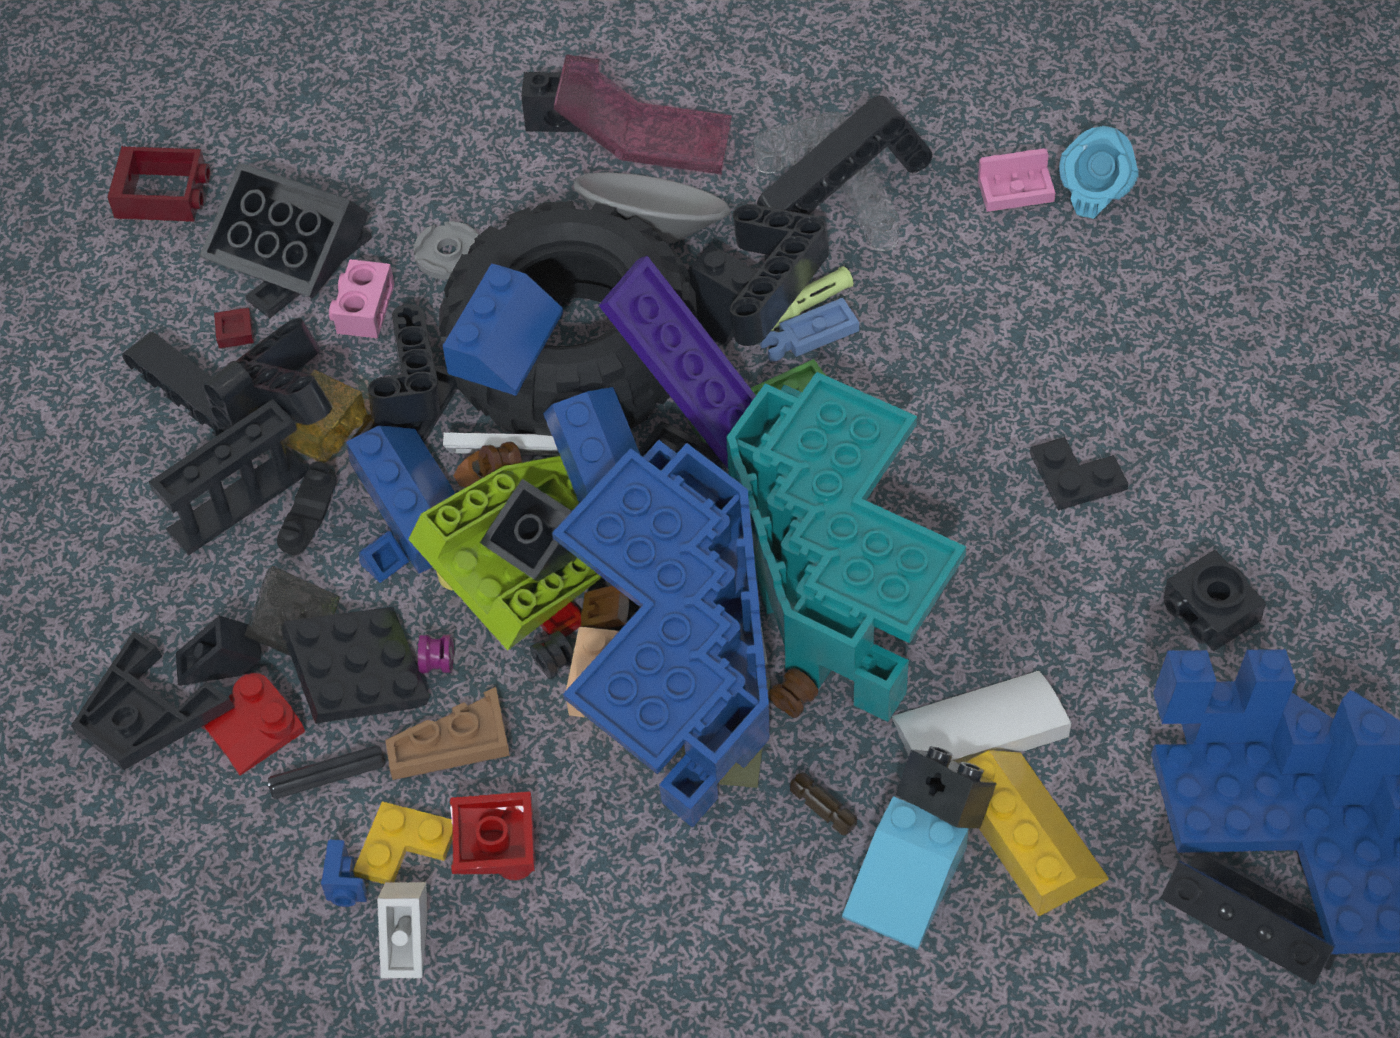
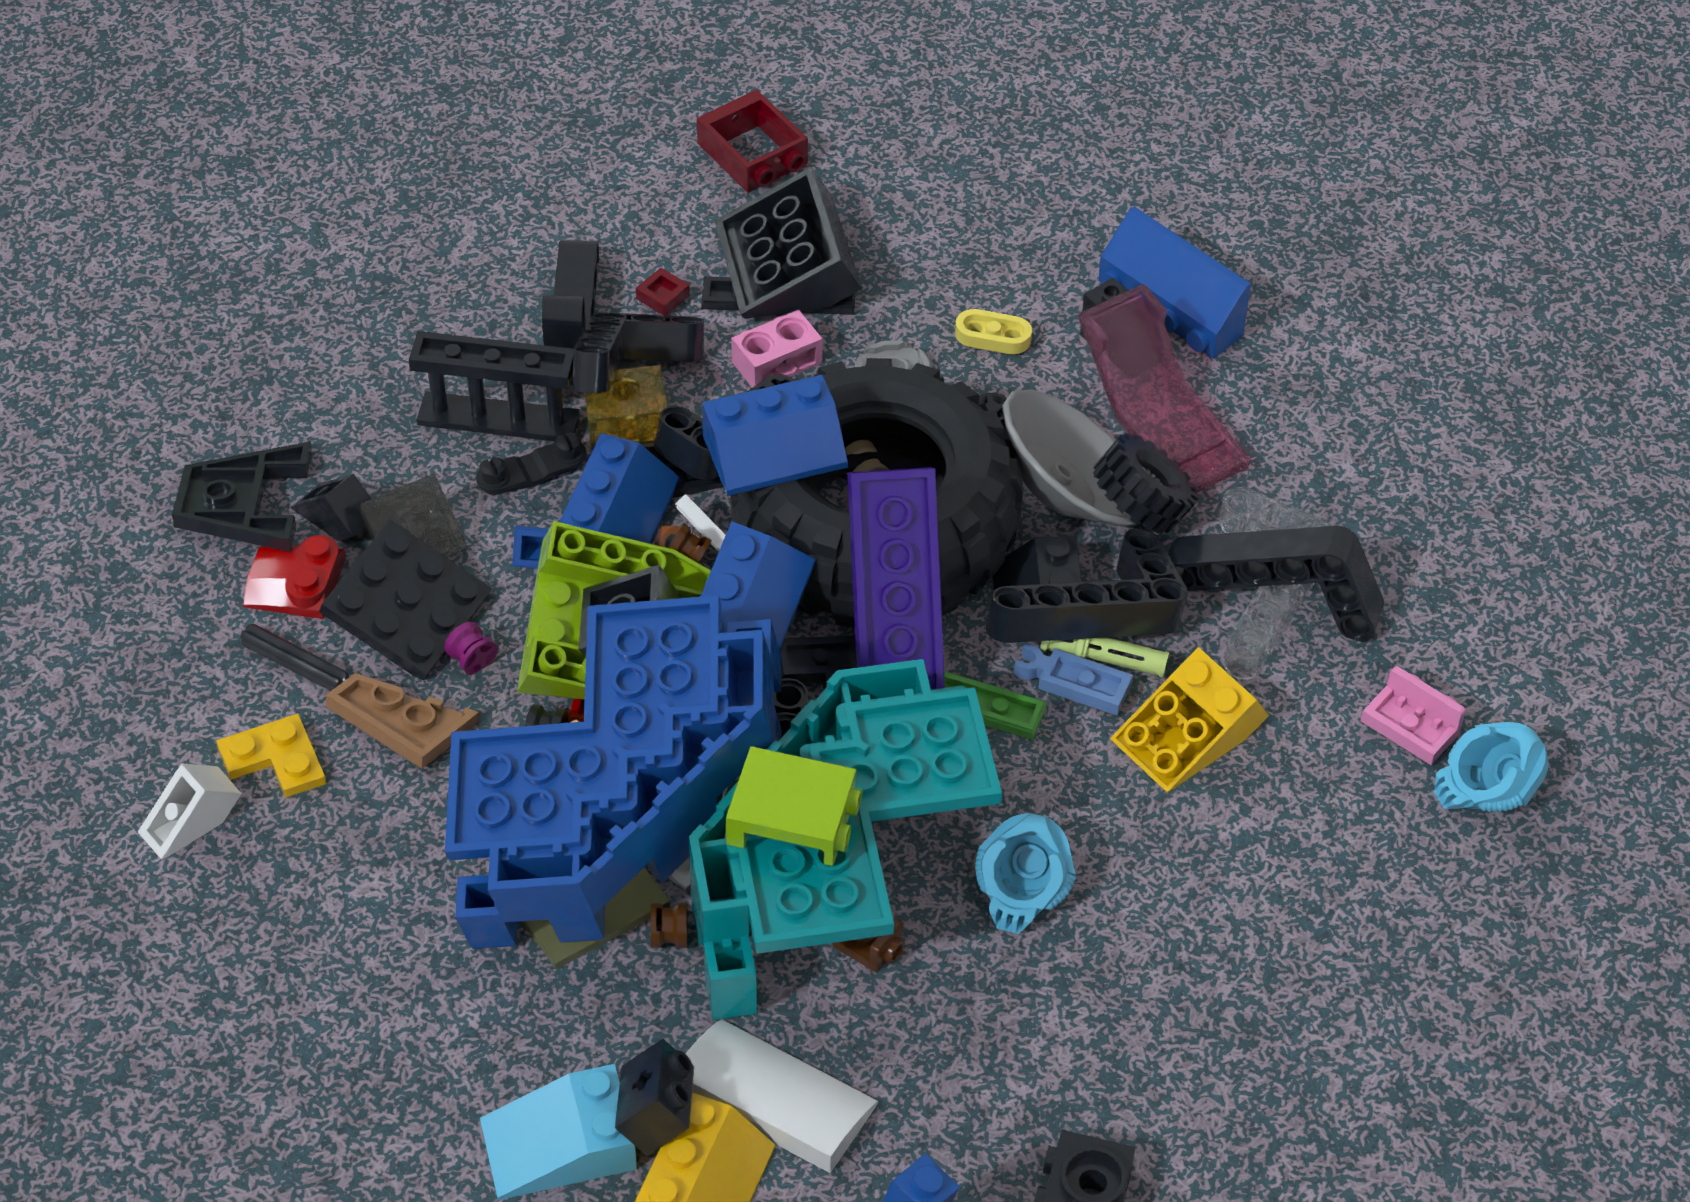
camera: 45 degrees right, 5 degrees down
blue bracket [321,840,368,907] -> none
red slope [450,791,536,880] -> none
dark brown axle [789,772,858,836] -> none
black plate [1030,437,1129,511] -> none
none -> lime panel [726,746,863,866]
none -> light yellow plate [955,309,1032,354]
none -> medium azure helmet [975,813,1076,934]
none -> black bush [1093,433,1198,534]
none -> blue slope [1098,206,1251,359]
none -> yellow slope [1110,647,1269,793]

